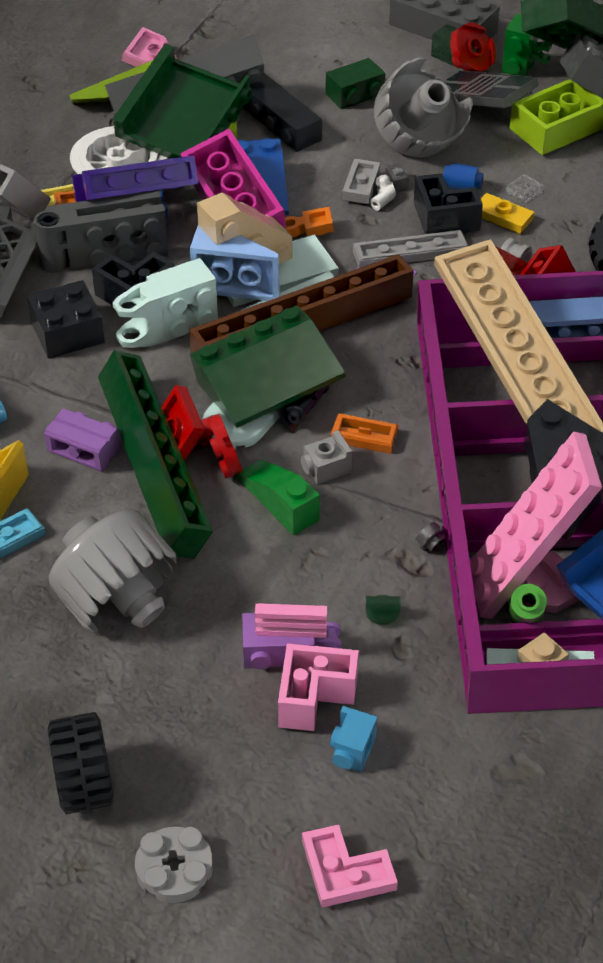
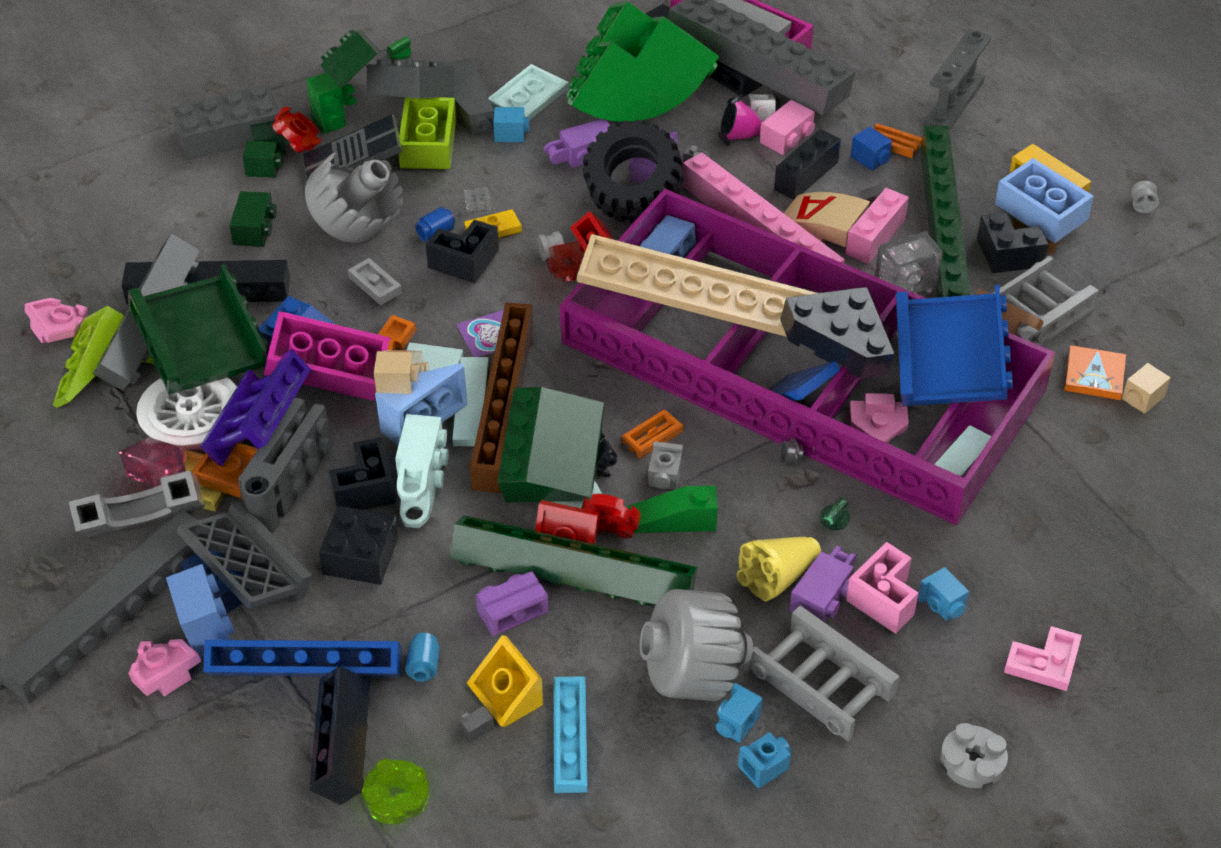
camera: 55 degrees left, 0 degrees up
black tyre [47,712,114,814] -> none
bright pink tile [255,603,327,638] -> none
light grey tile [353,230,468,268] -> none
white arm [370,175,396,211] -> none
flat silver piece [385,163,408,192] -> none
bright pink plate [470,431,602,619] -> none
bright green brick [509,584,547,623] -> none
tan plate [517,633,569,663] -> none
none -> clear pink brick [119,437,187,487]
none -> dark green brick [242,141,283,178]
none -> dark azure brick [715,683,763,743]
none -> light yellow cone [737,537,821,602]
none -> dark azure brick [738,732,791,789]
none -> light grey fence [750,606,900,742]
none -> blue tile [768,361,840,401]

